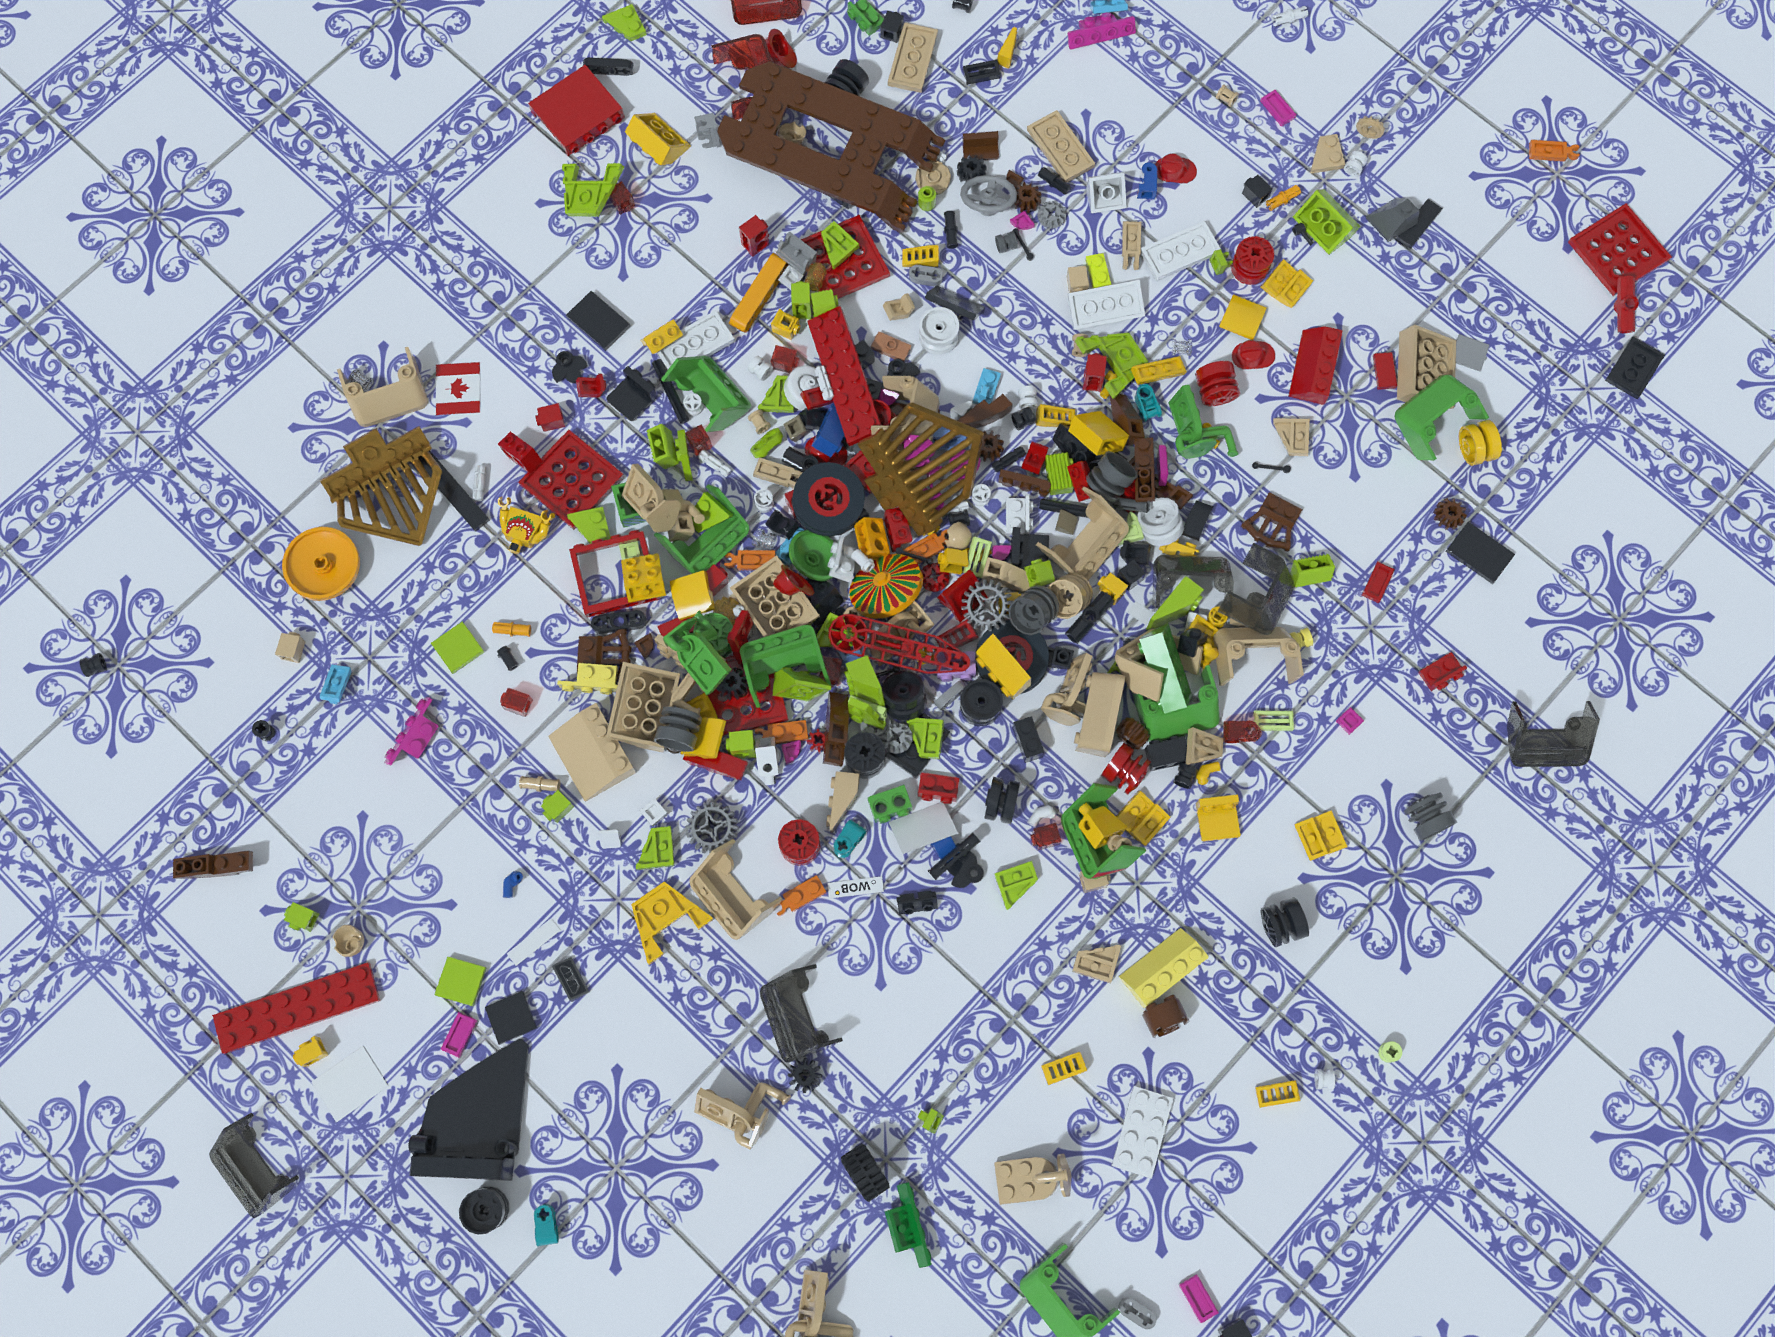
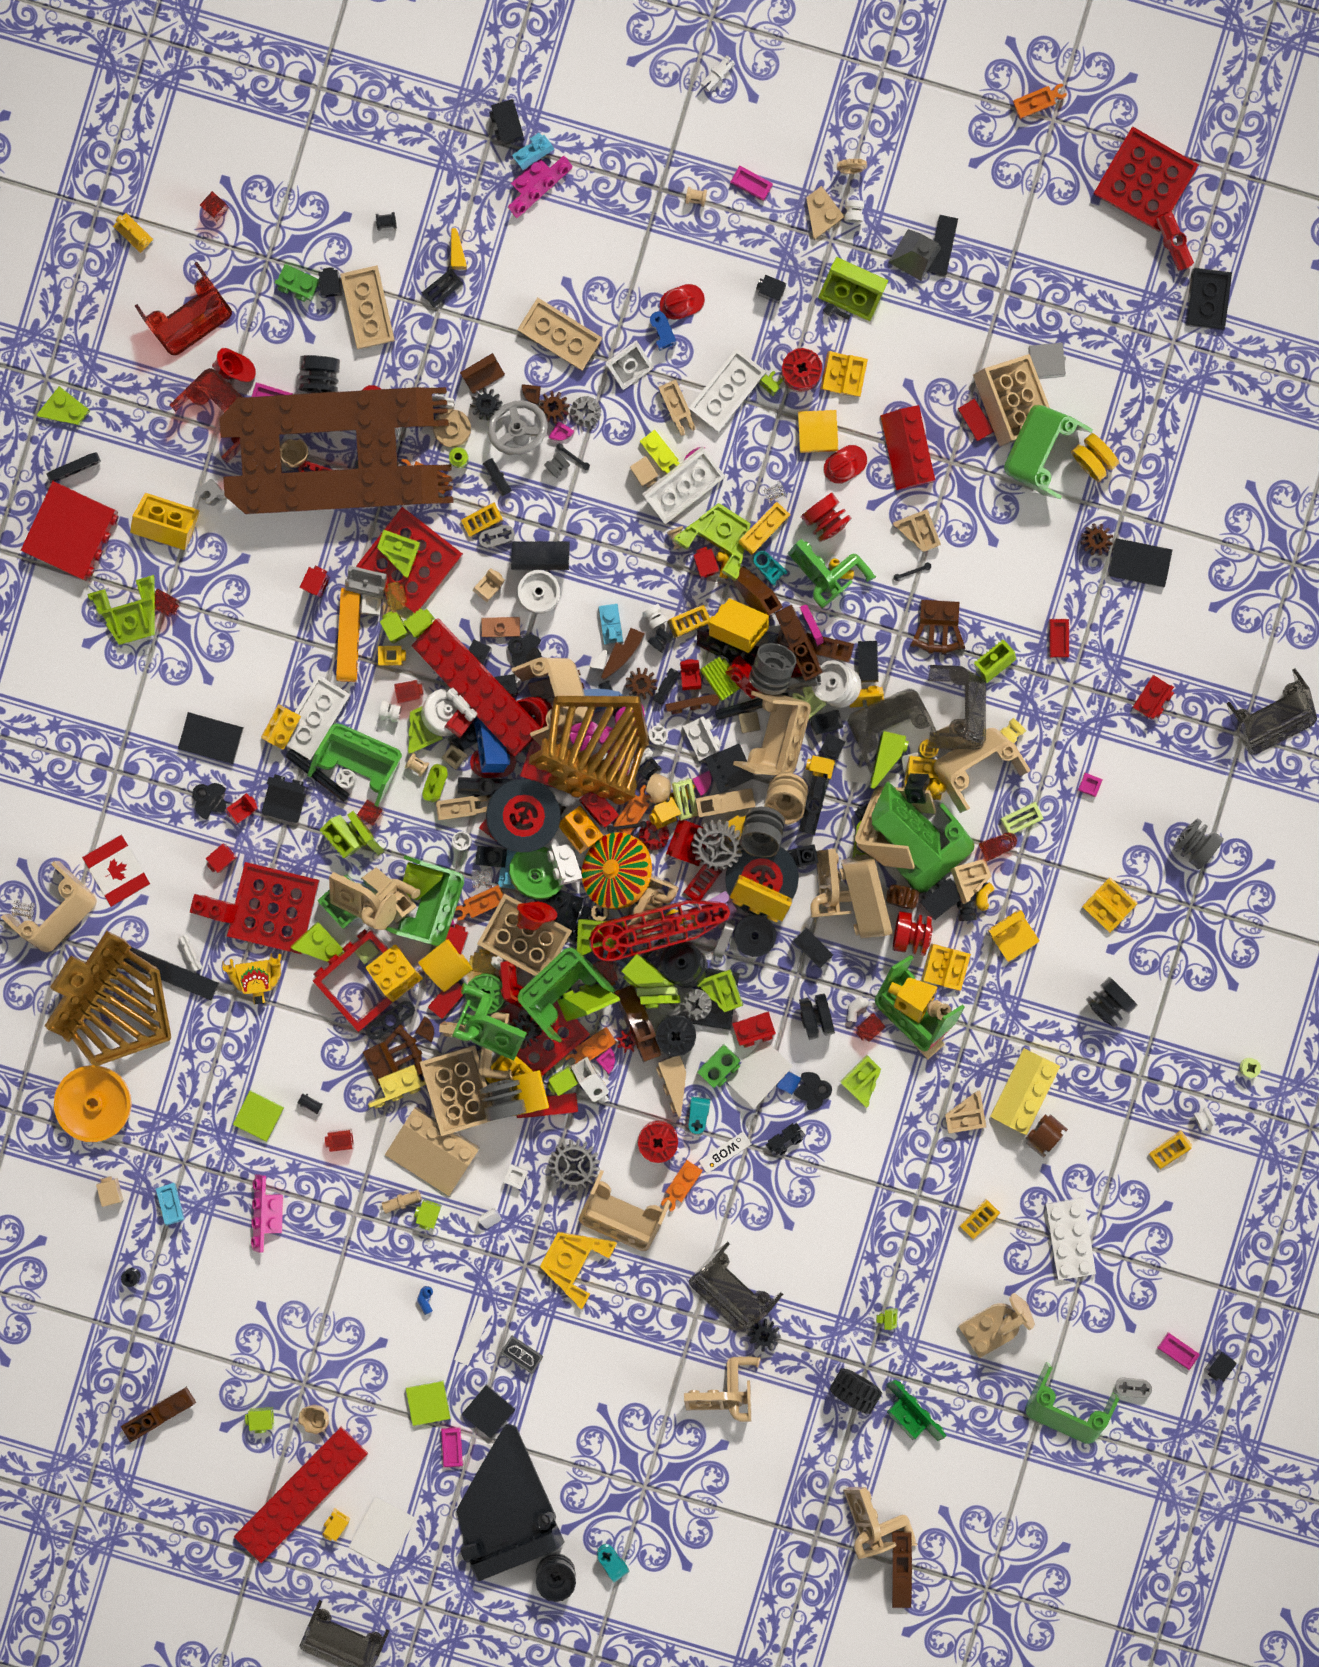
camera: 25 degrees left, 15 degrees up
light orange axle [492,622,531,637] -> none
lime wing [636,826,675,870] -> none
white axle [698,450,732,477] -> none
white pin [851,549,875,572] -> none
dark pink tile [878,388,900,406] -> none
black pin [928,832,981,880] -> none
lime brick [1025,558,1055,587] -> none
black axle [1038,167,1071,195] -> none
light orange axle [1266,185,1301,211] -> none

